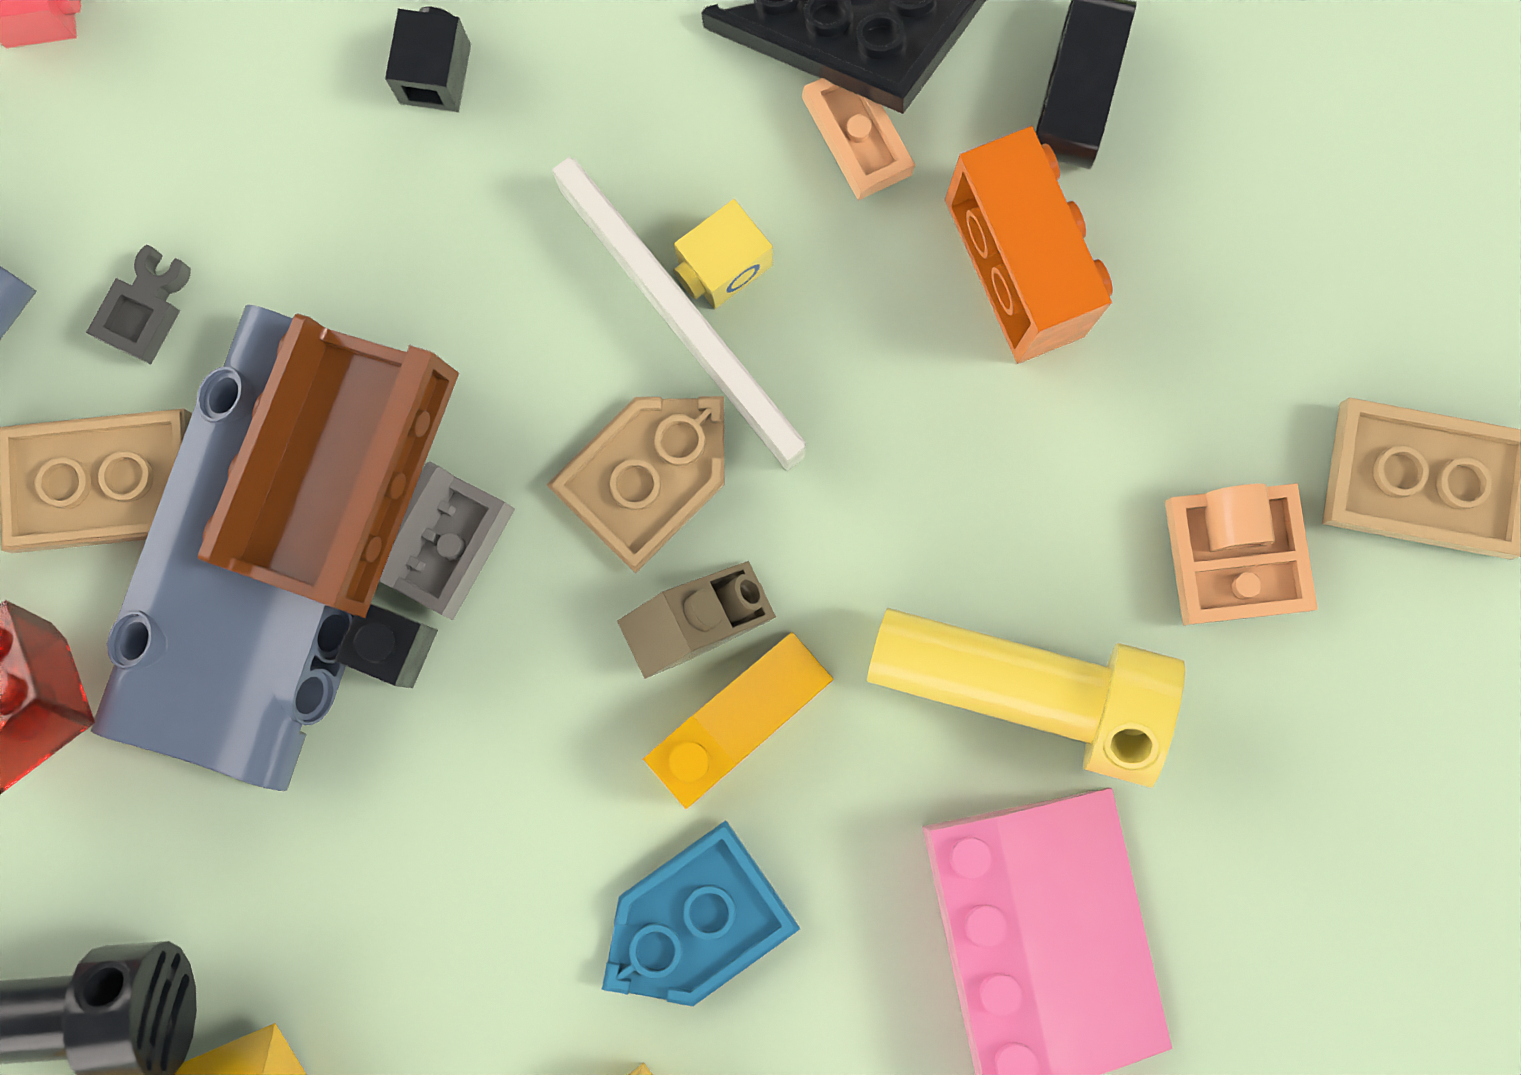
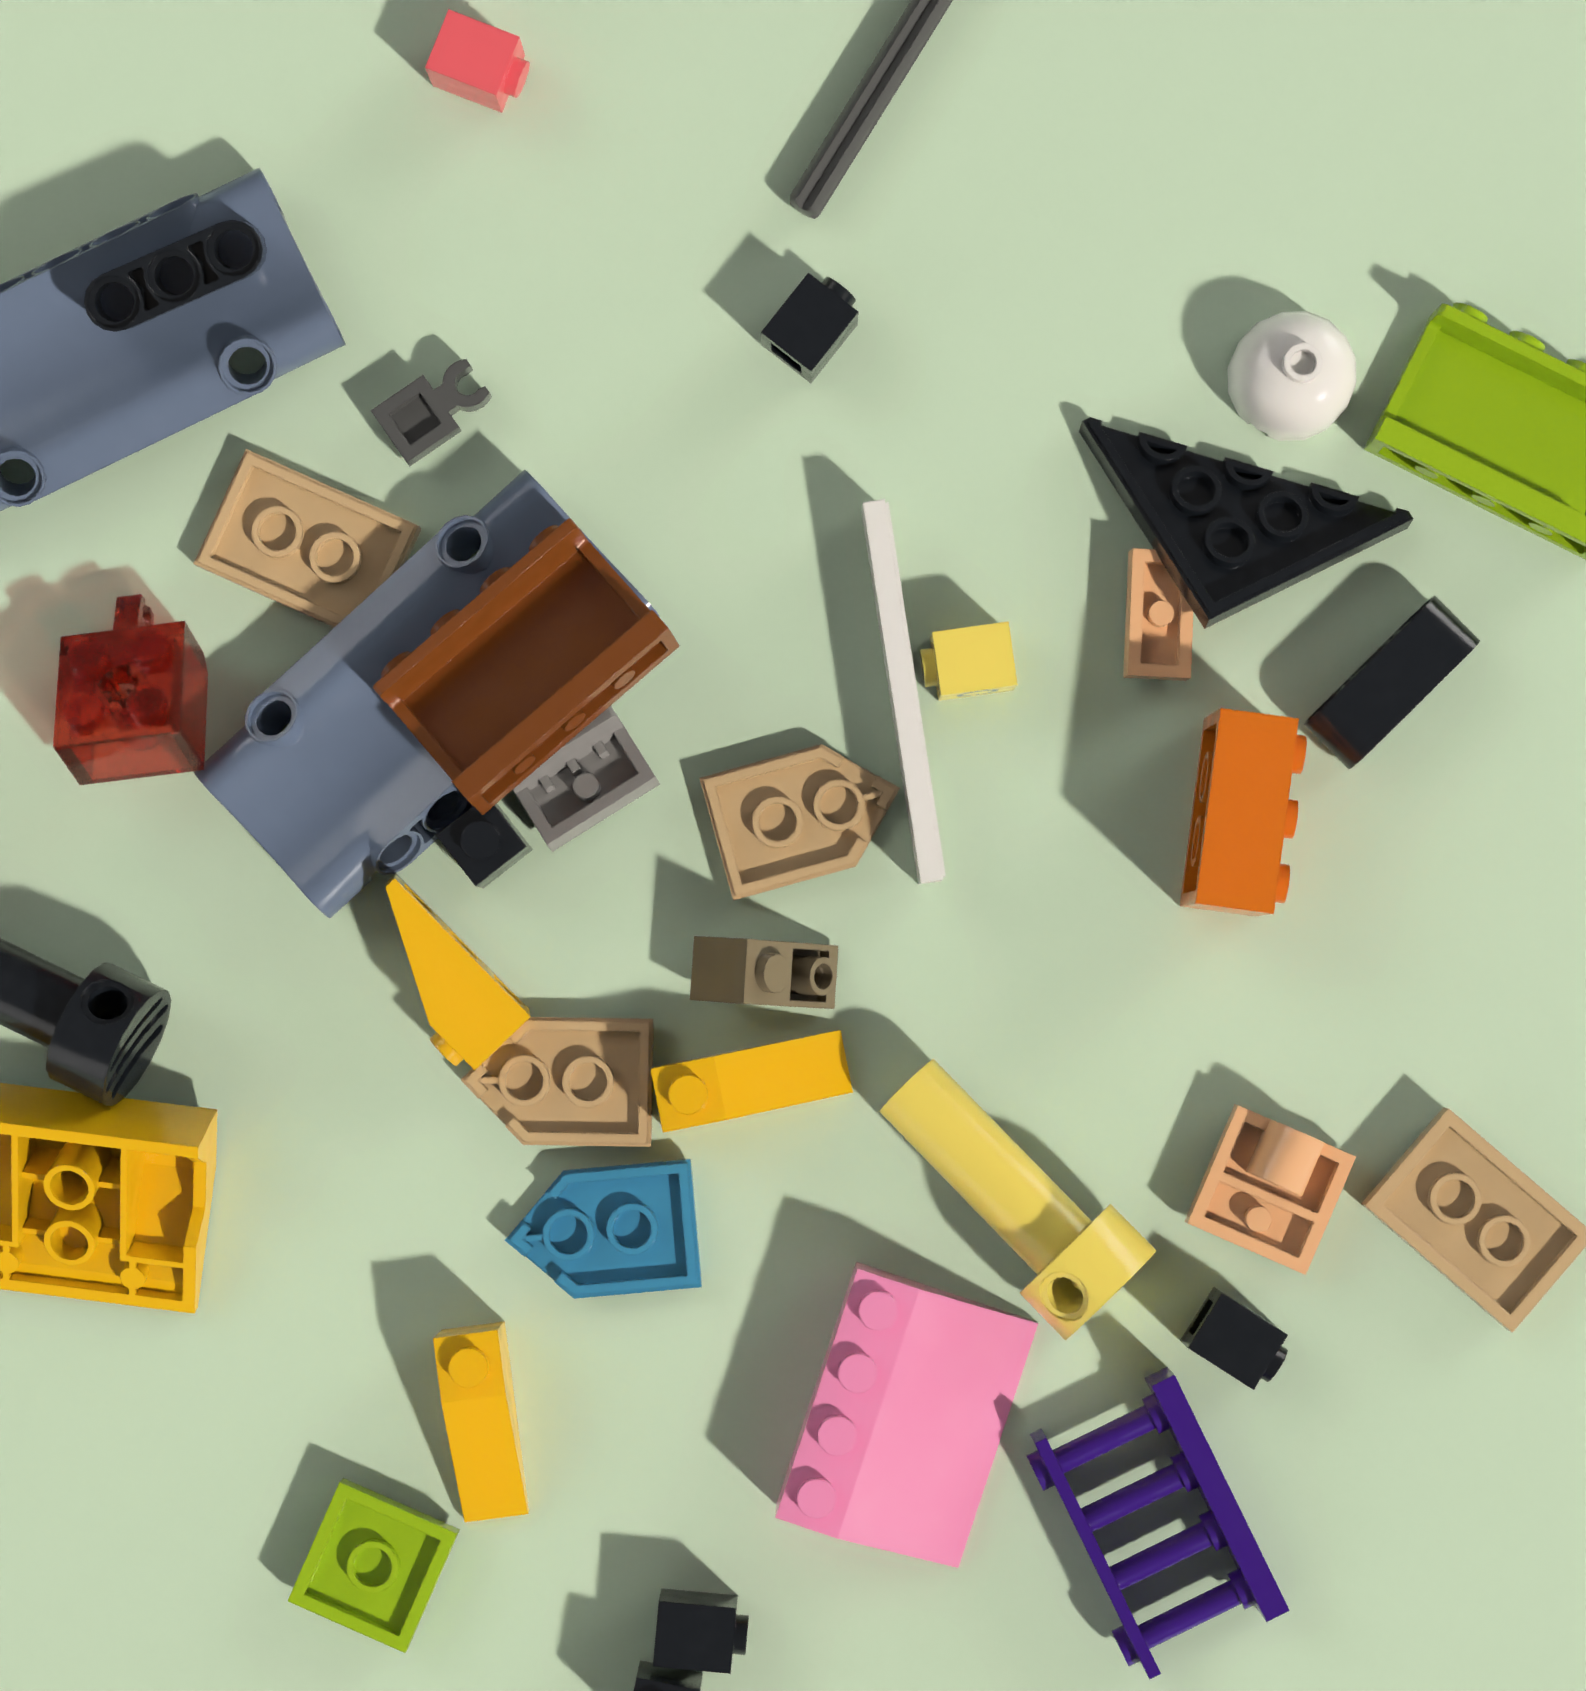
camera: 30 degrees right, 5 degrees up
none -> yellow slope [385,874,531,1071]
none -> tan tile [461,1017,654,1147]
none -> dark purple fence [1026,1367,1290,1680]
none -> black brick [1180,1287,1288,1390]

